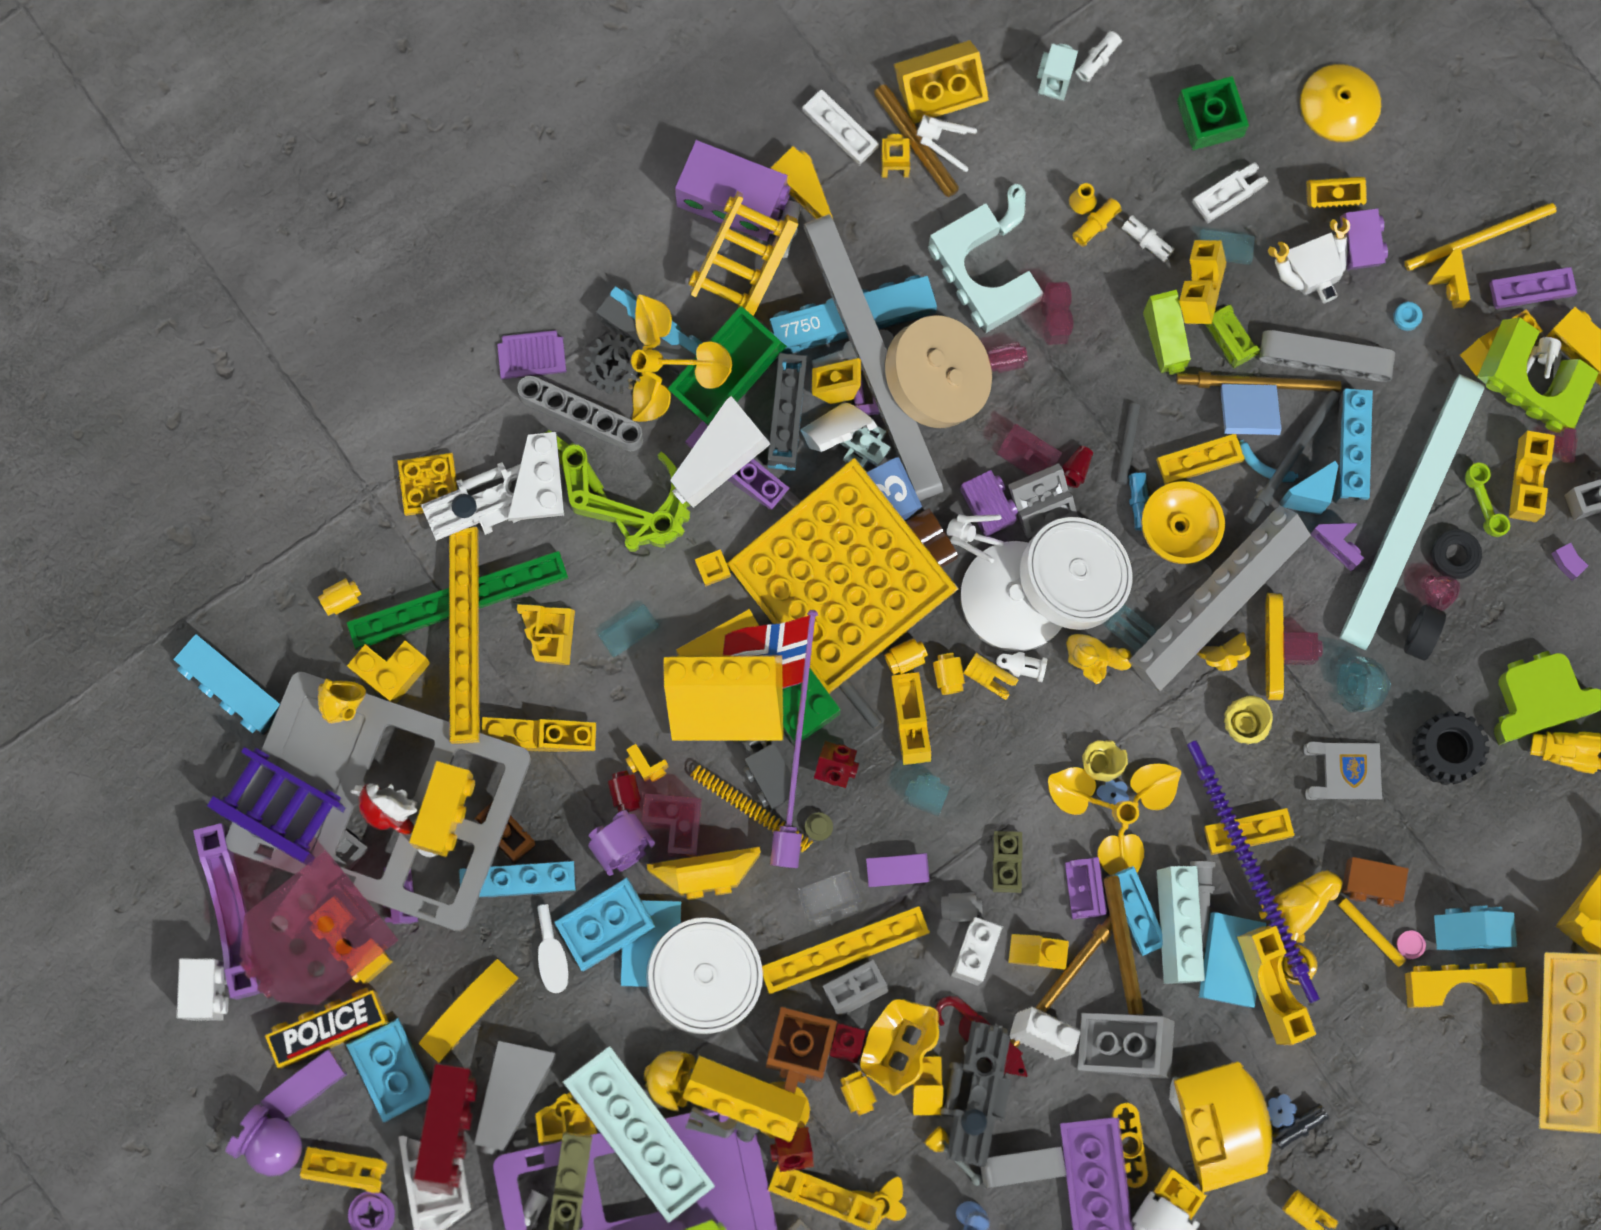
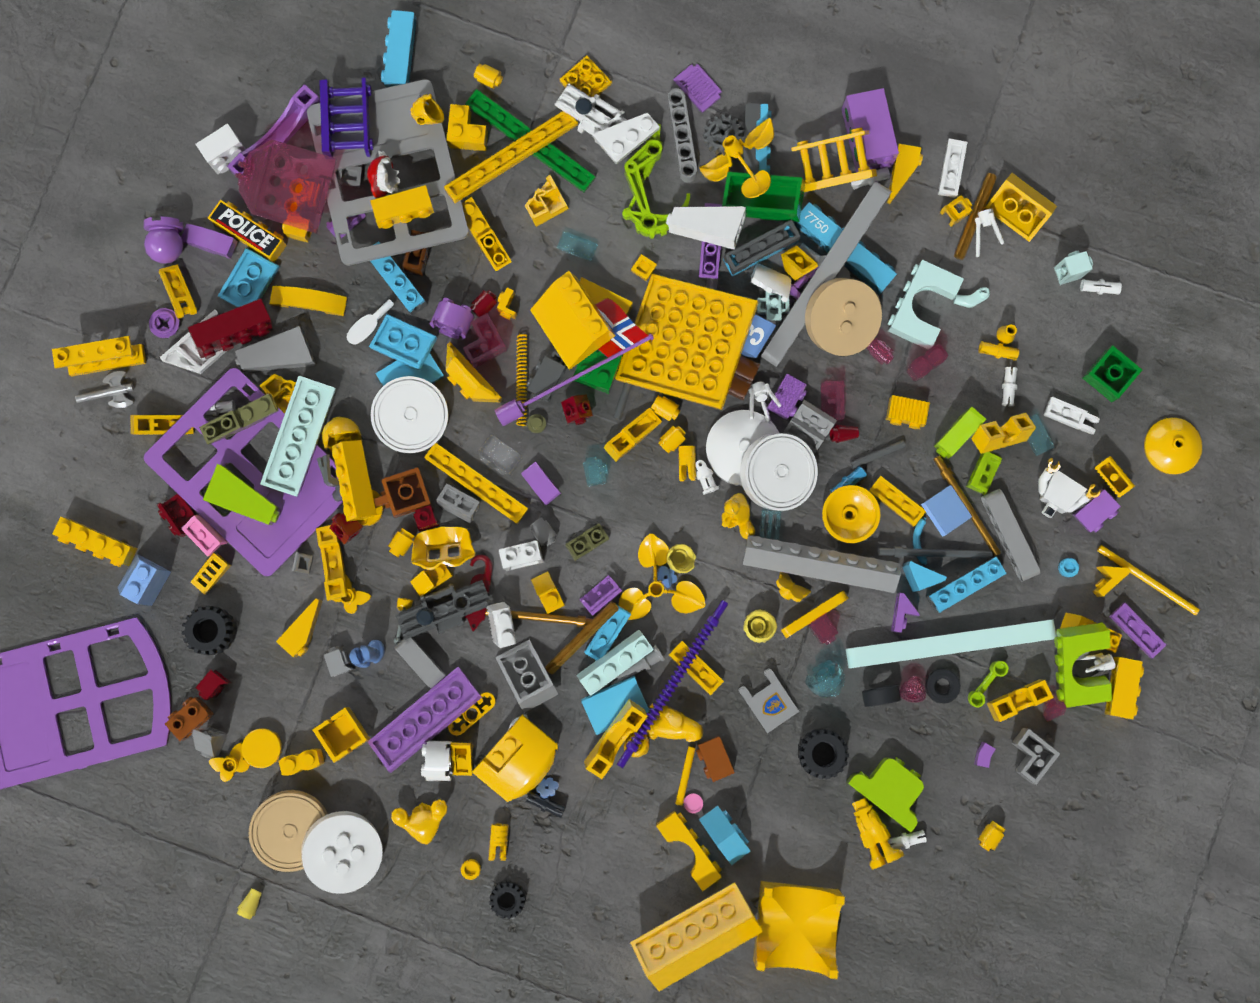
camera: 60 degrees right, 5 degrees up
none -> yellow brick [886,395,930,429]

